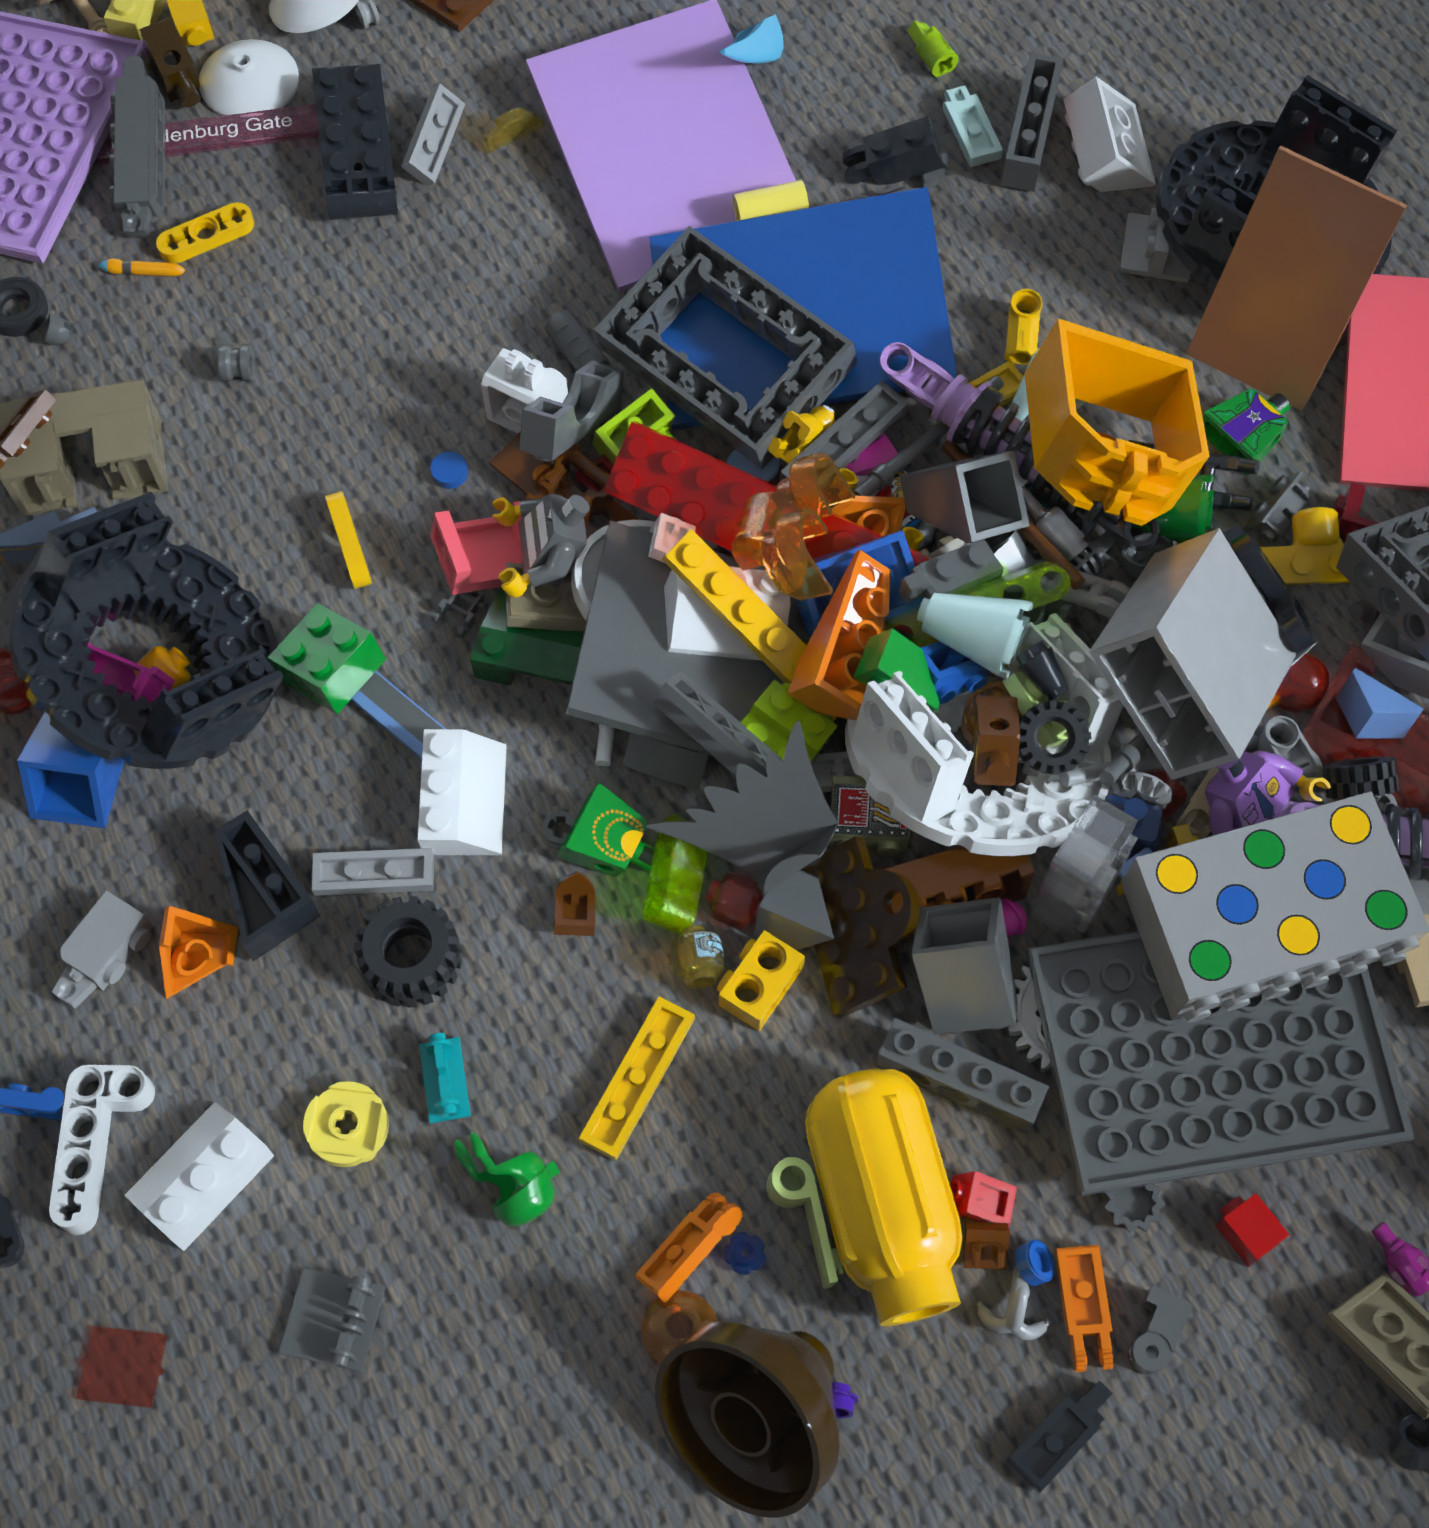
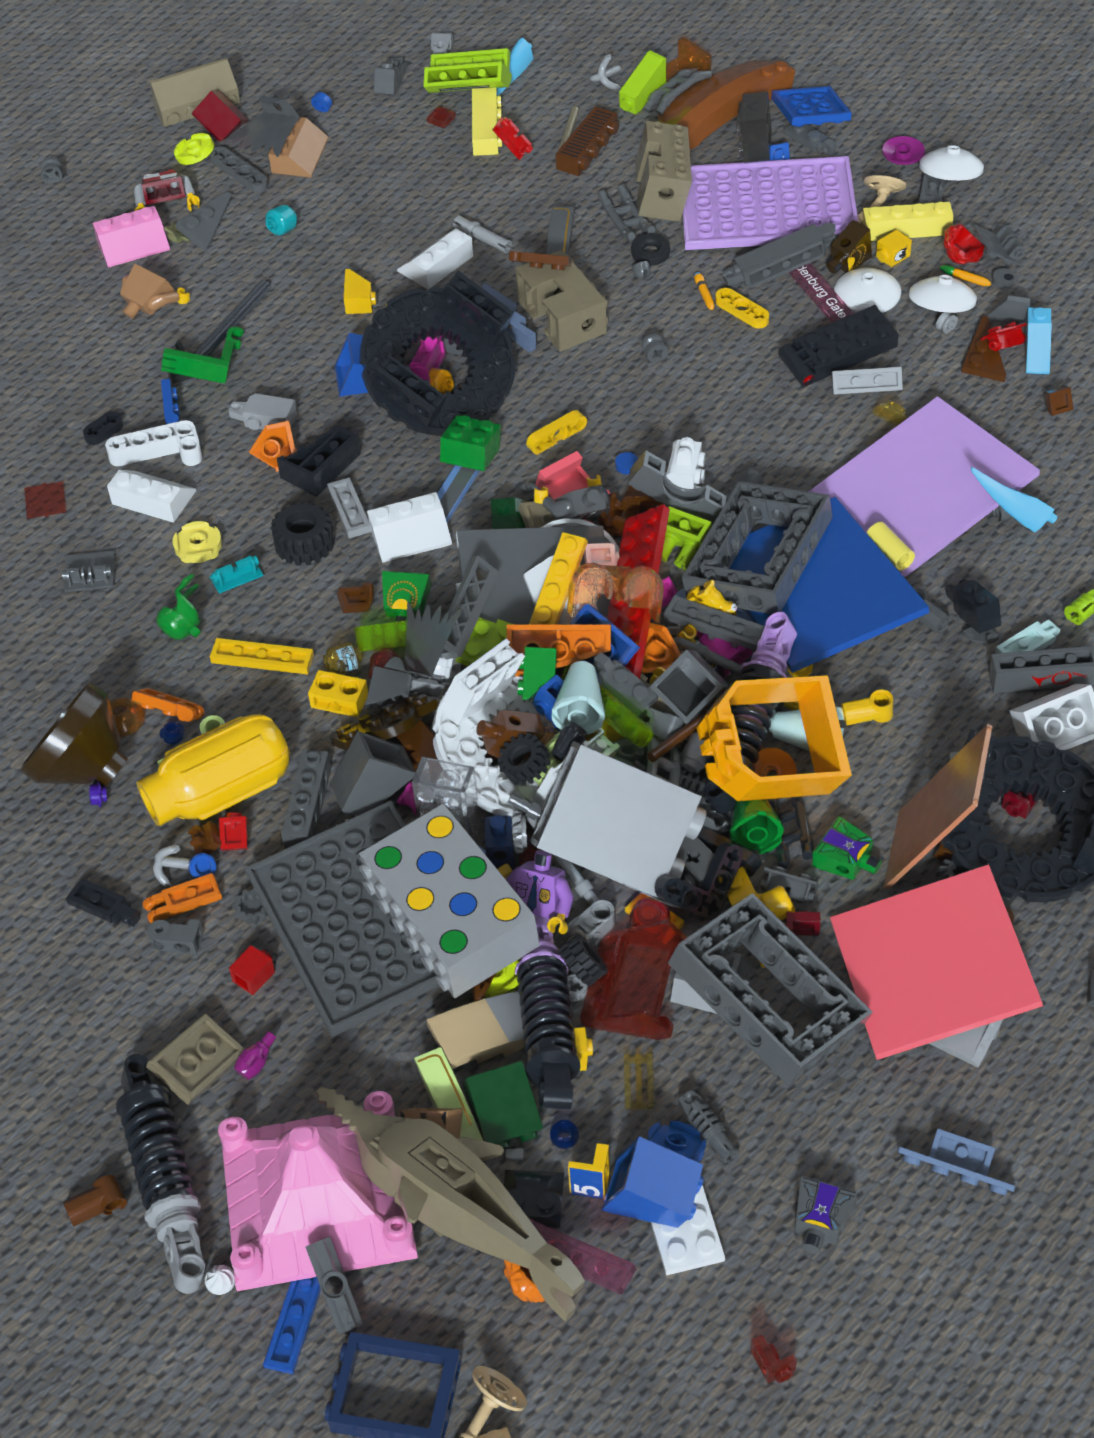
camera: 75 degrees right, 15 degrees down
medium blue slope [1336,668,1424,738] -> none

